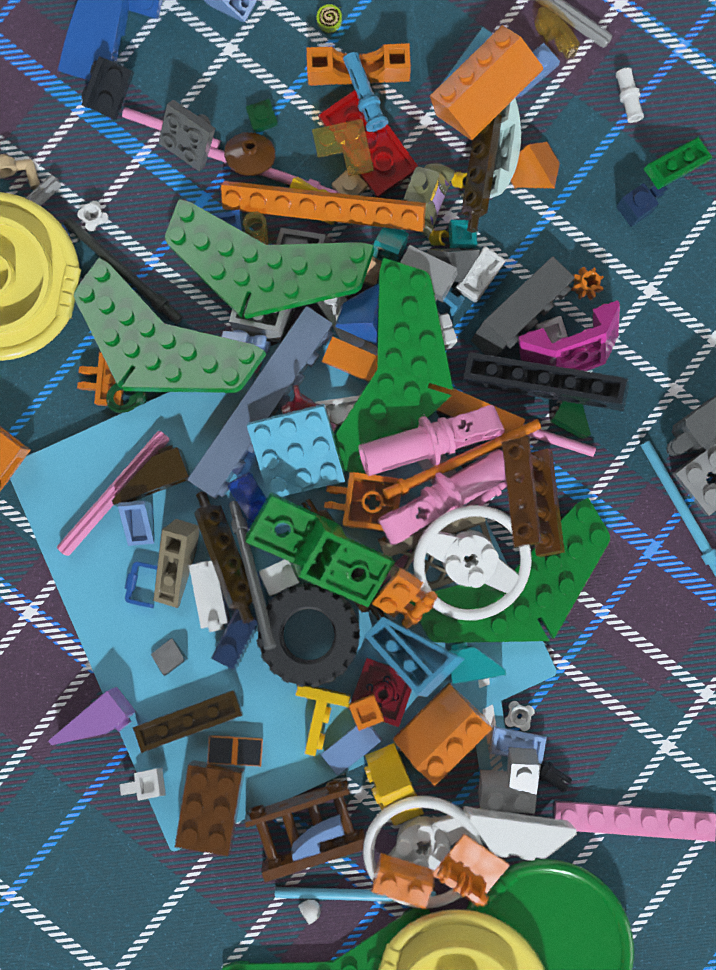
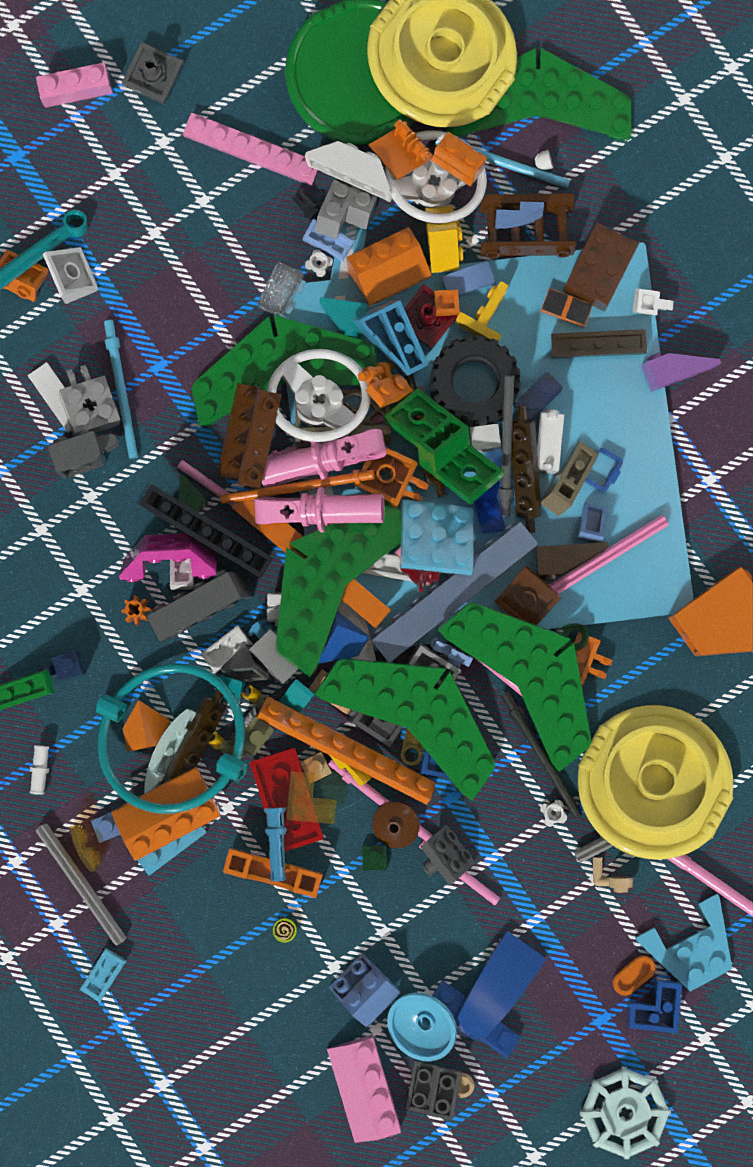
camera: 165 degrees left, 0 degrees up
black bracket [81,56,135,120] -> none
slope [151,638,188,676] -> none
none -> teal piece [95,663,248,814]
none -> clear brick [257,261,306,318]
none -> reddish brown plate [494,565,562,625]

